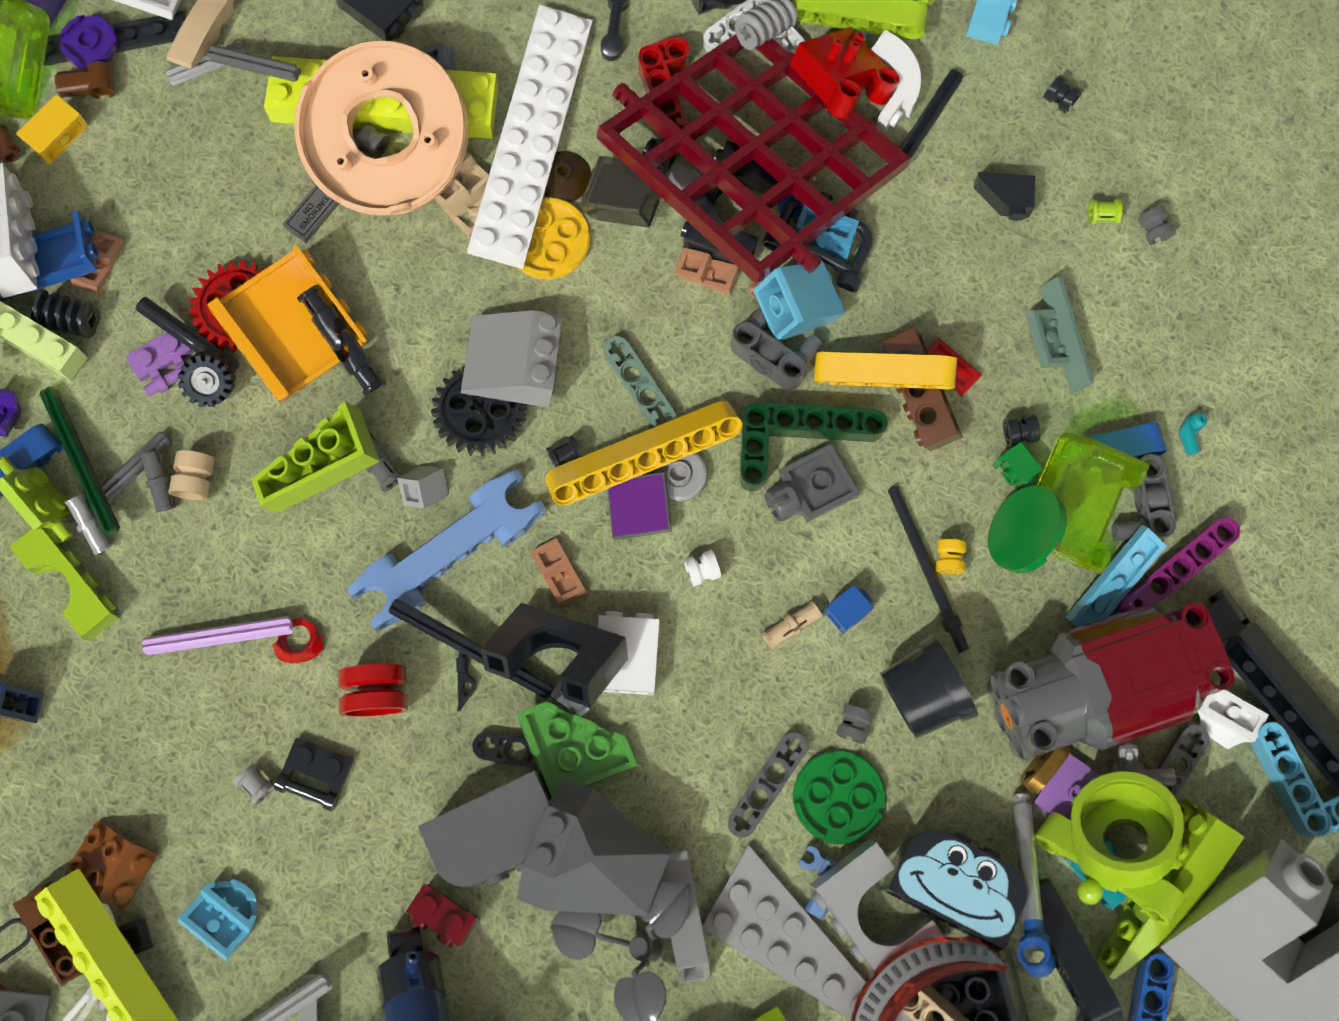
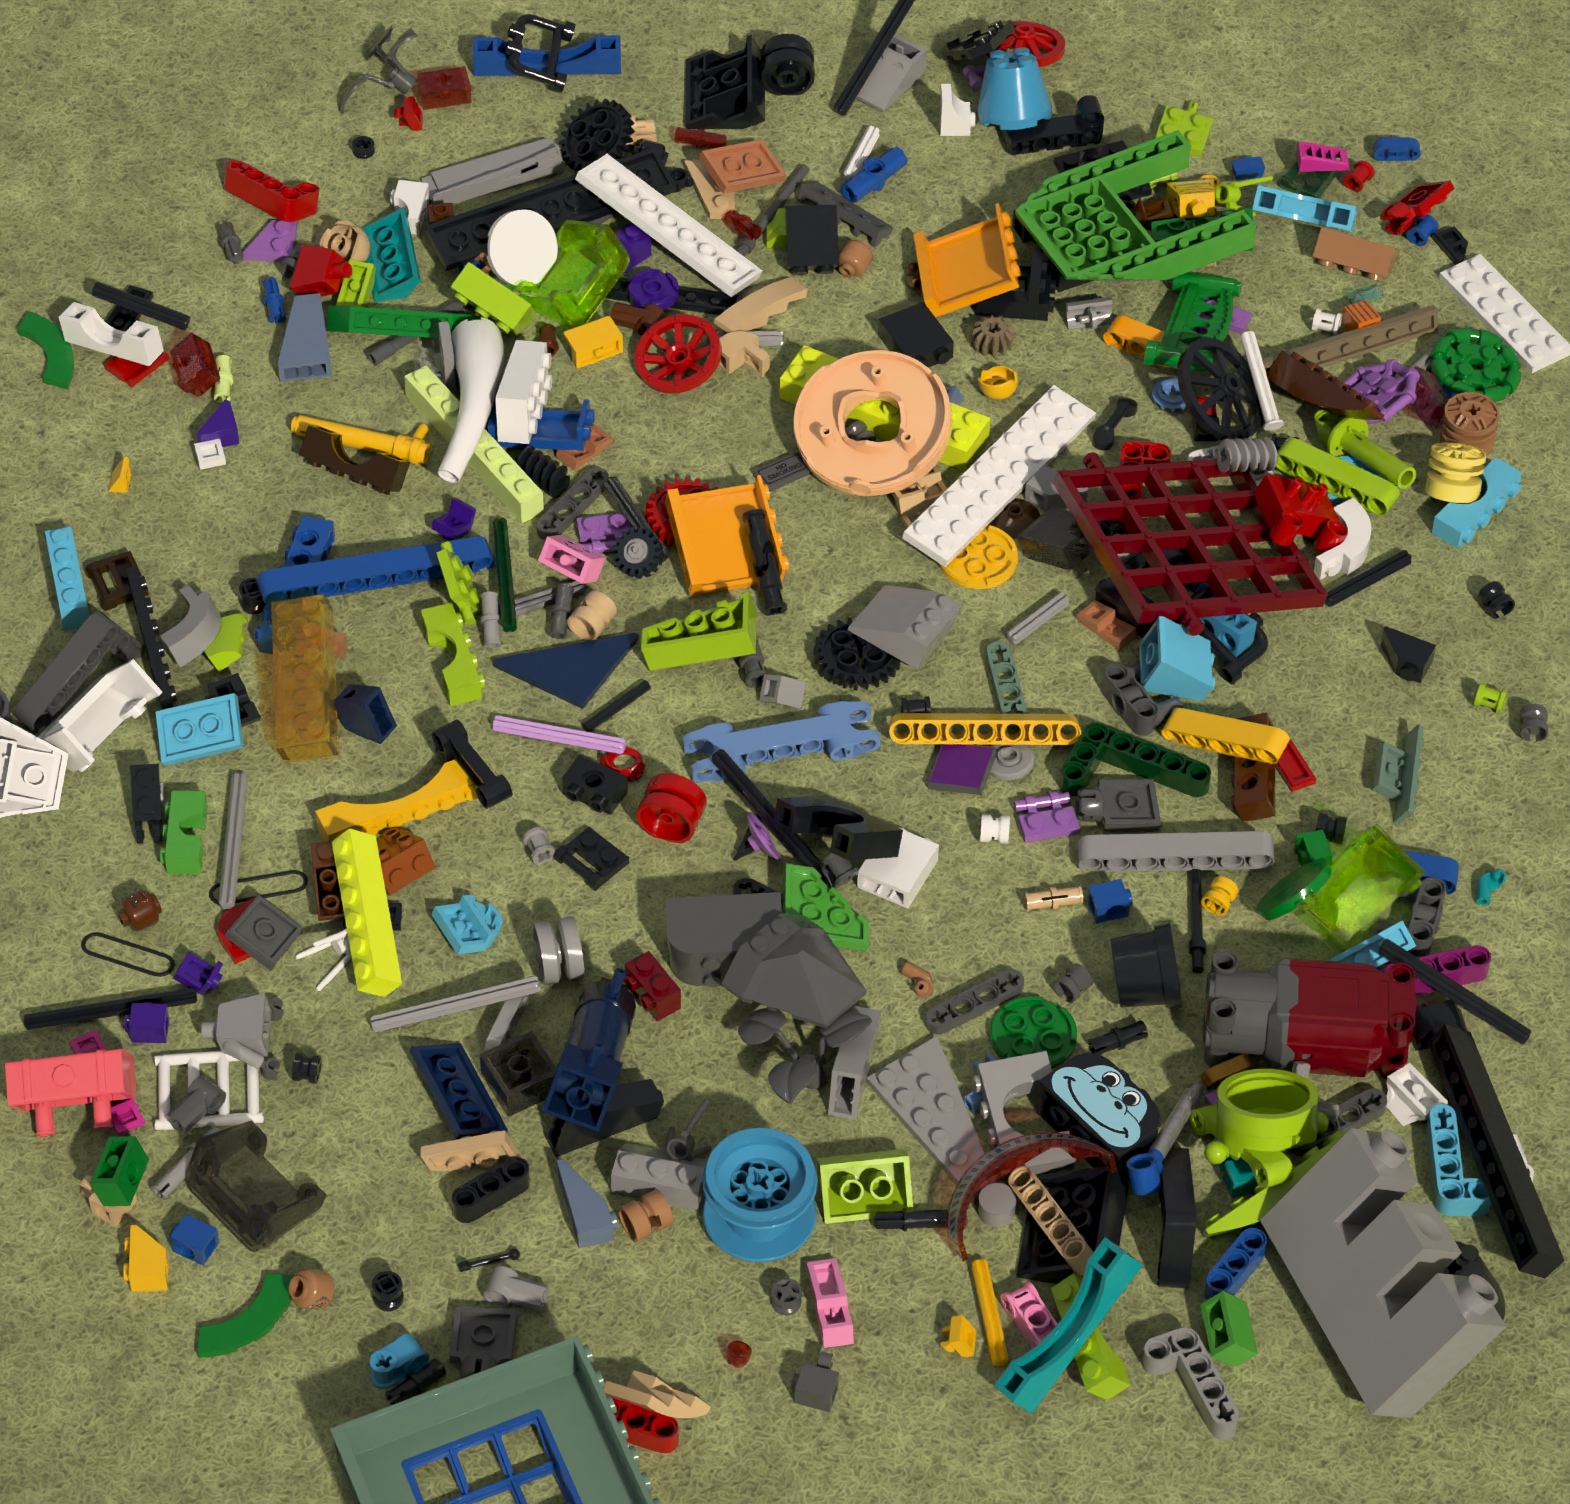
camera: 25 degrees right, 25 degrees down
dark grey axle [207,45,301,82] -> none
nougat slope [530,538,587,608] -> none
none -> yellow arch [315,760,478,841]
none -> black piece [431,719,513,809]
none -> dark blue tile [493,633,639,709]
none -> light grey wheel [532,916,585,985]
none -> dark grey beam [537,467,609,540]
none -> bright pink brick [538,535,606,584]
none -> black brick [562,755,628,815]
none -> black bar [582,680,651,732]
none -> red wheel [634,314,722,394]
none -> tan brick [718,331,770,377]
none -> medium lavender dish [747,812,782,861]
none -> medium nougat arm [902,962,933,998]
none -> yellow hair [977,366,1018,400]
none -> light grey axle [1006,592,1070,645]
none -> medium lavender plate [1014,791,1080,843]
none -> light grey slope [1025,465,1088,512]
none -> light grey beam [1078,831,1275,872]
none -> black pin [1088,1020,1148,1055]
none -> black axle [1378,939,1532,1044]

